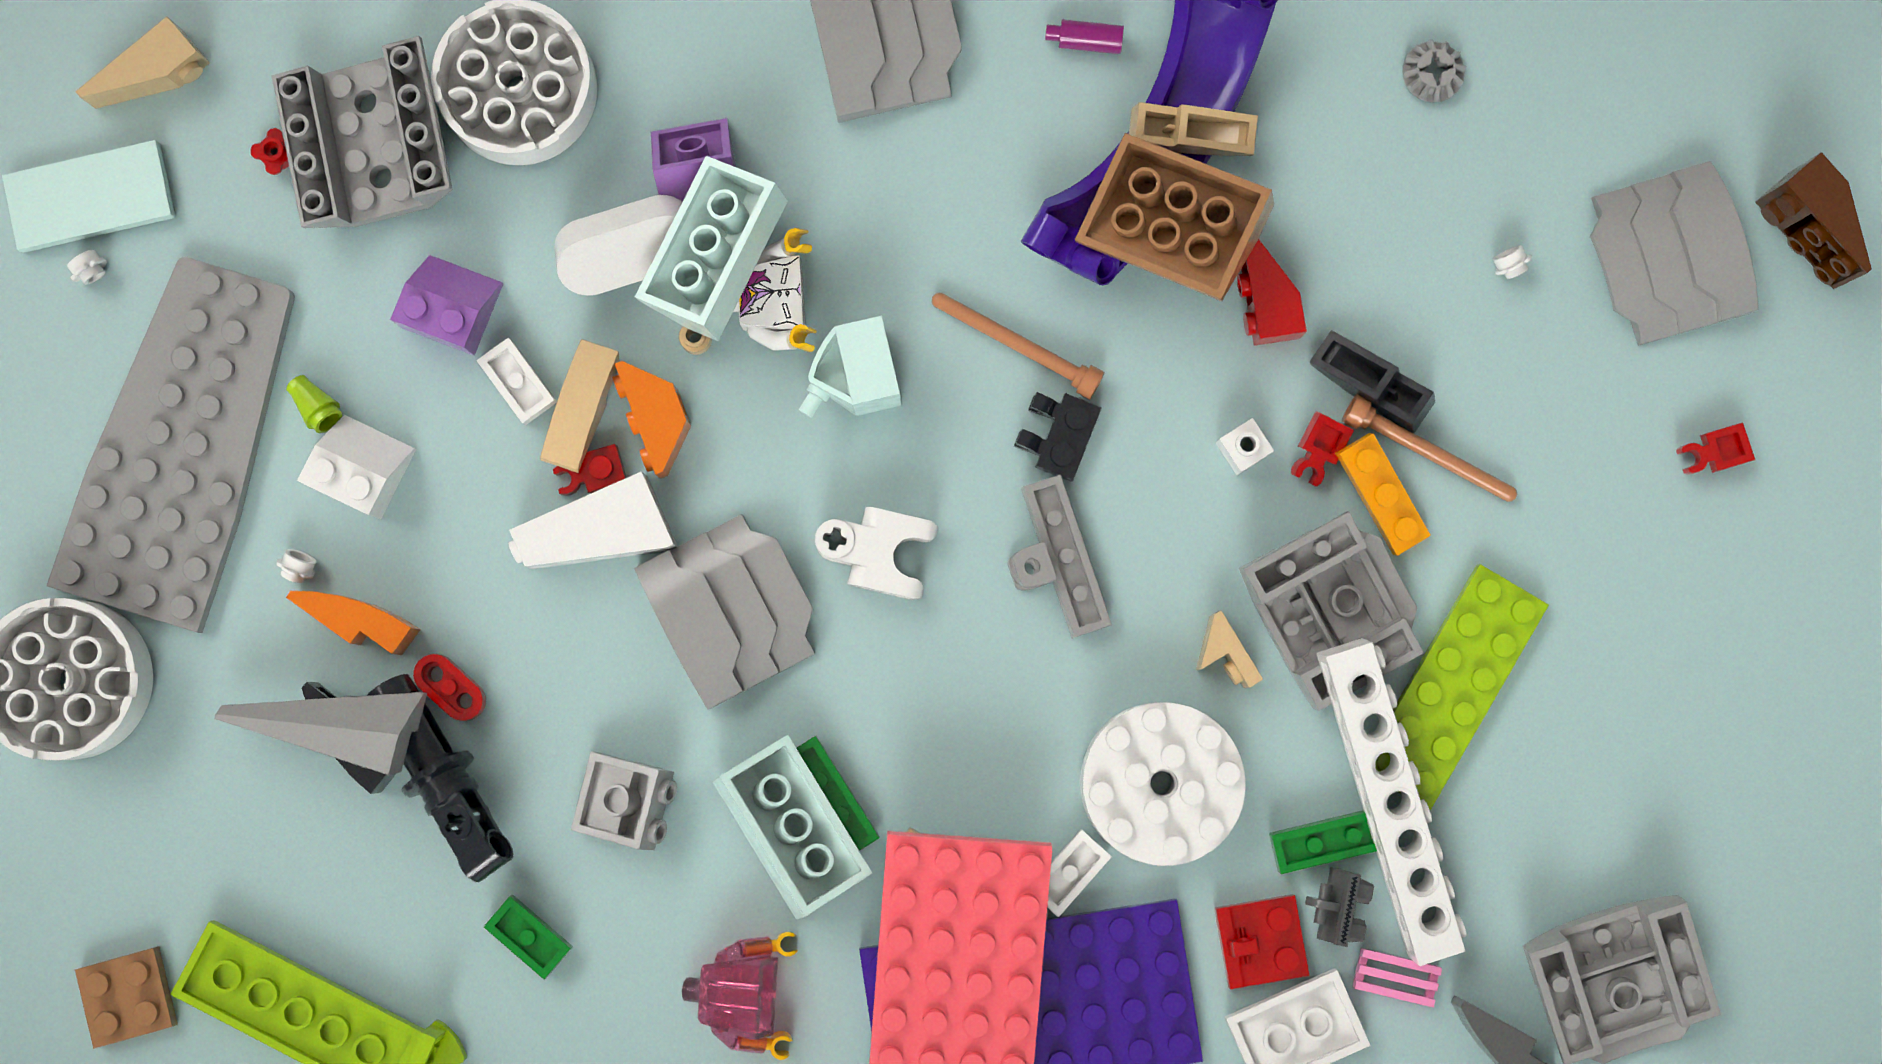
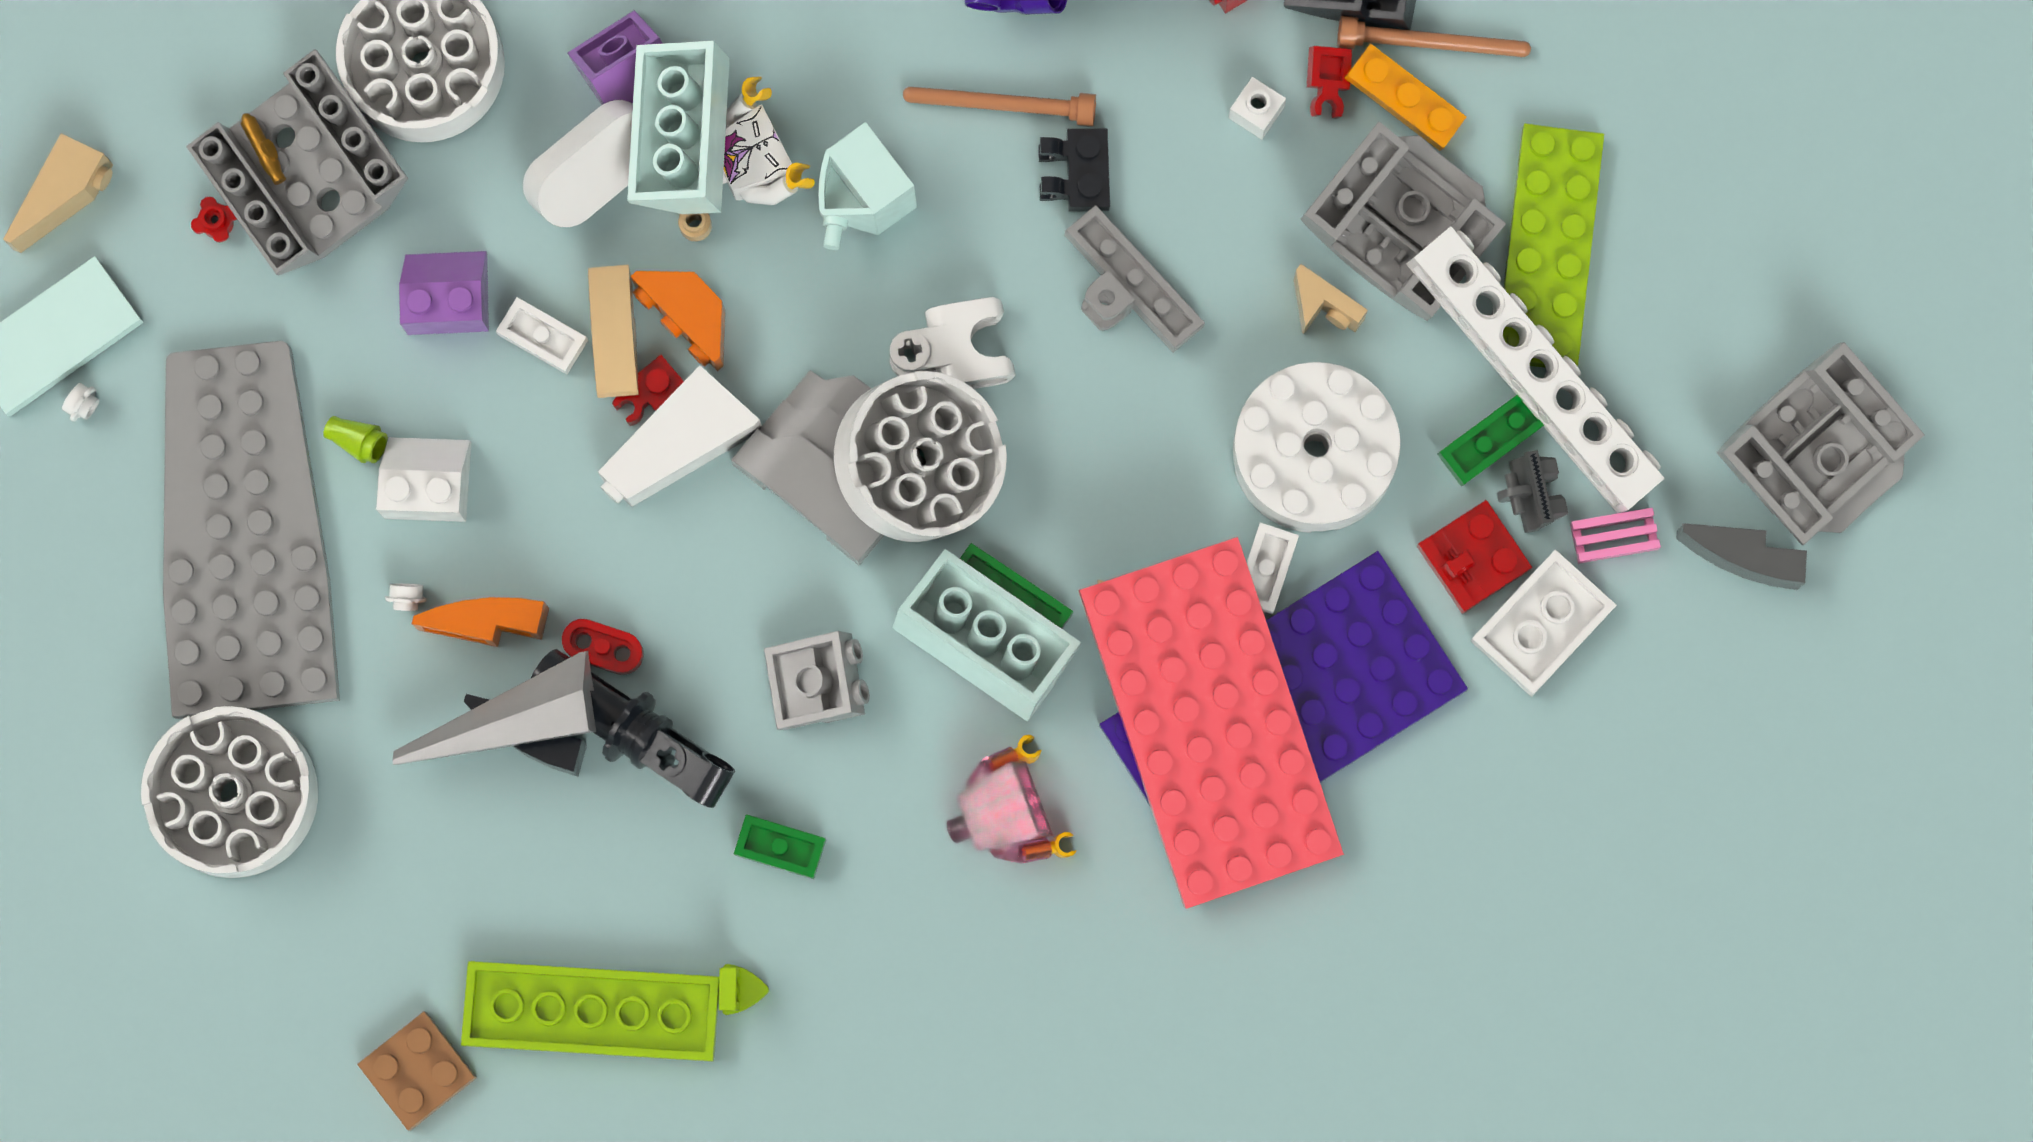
camera: 20 degrees left, 5 degrees down
none -> pearl gold piece [240,113,286,185]
none -> white brick [834,371,1007,542]

